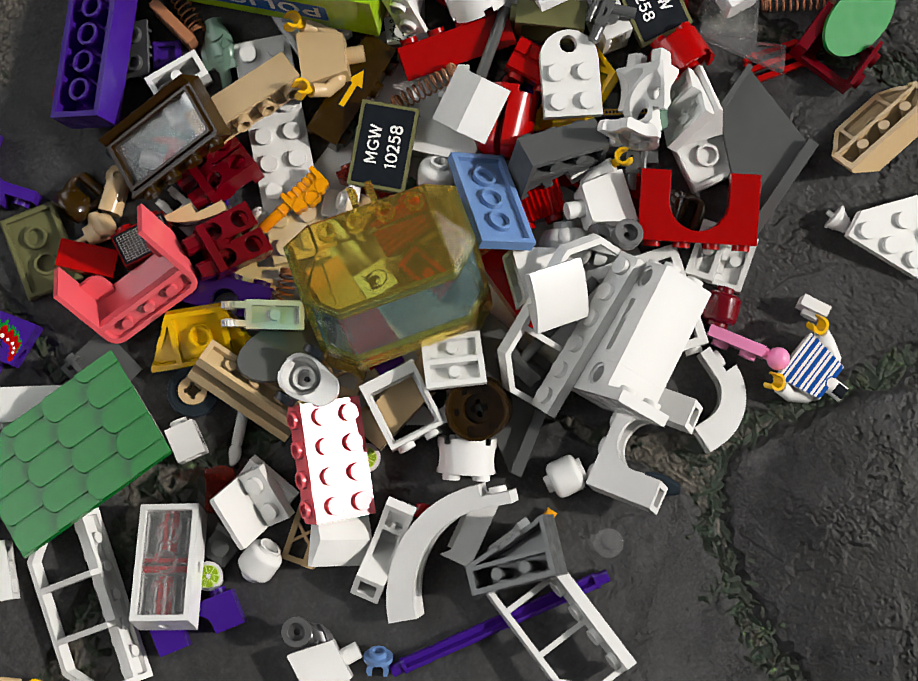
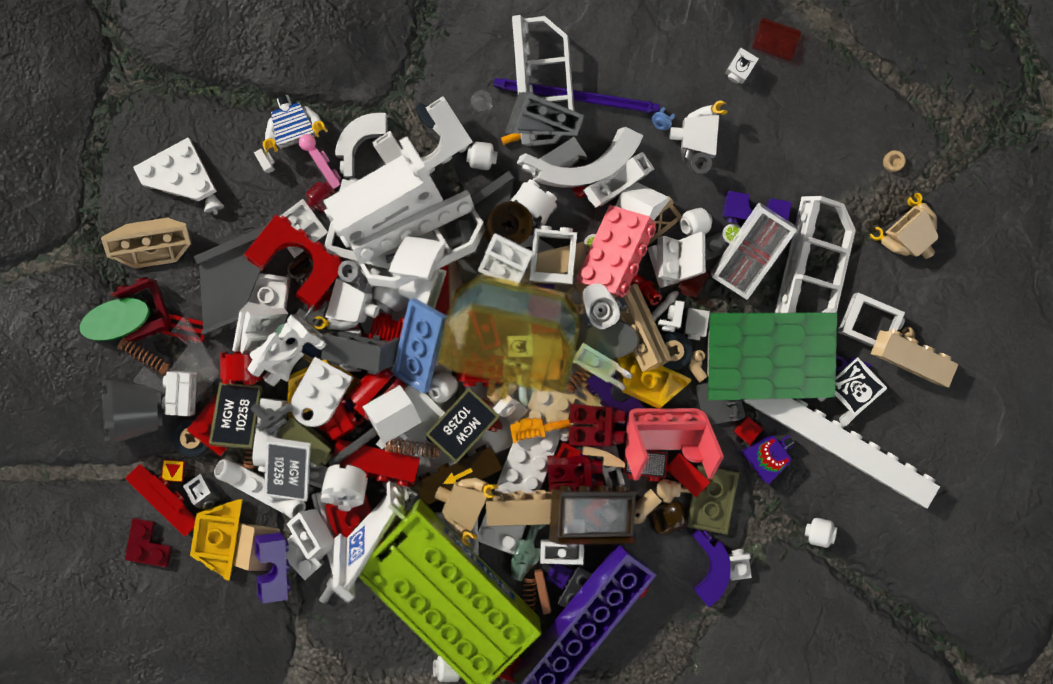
camera: 145 degrees left, 5 degrees up
none -> red tile [556,442,582,458]
none -> red piece [631,274,662,305]
none -> white bracket [657,301,684,332]
none -> tan arm [688,350,707,382]
none -> red tile [733,416,764,445]

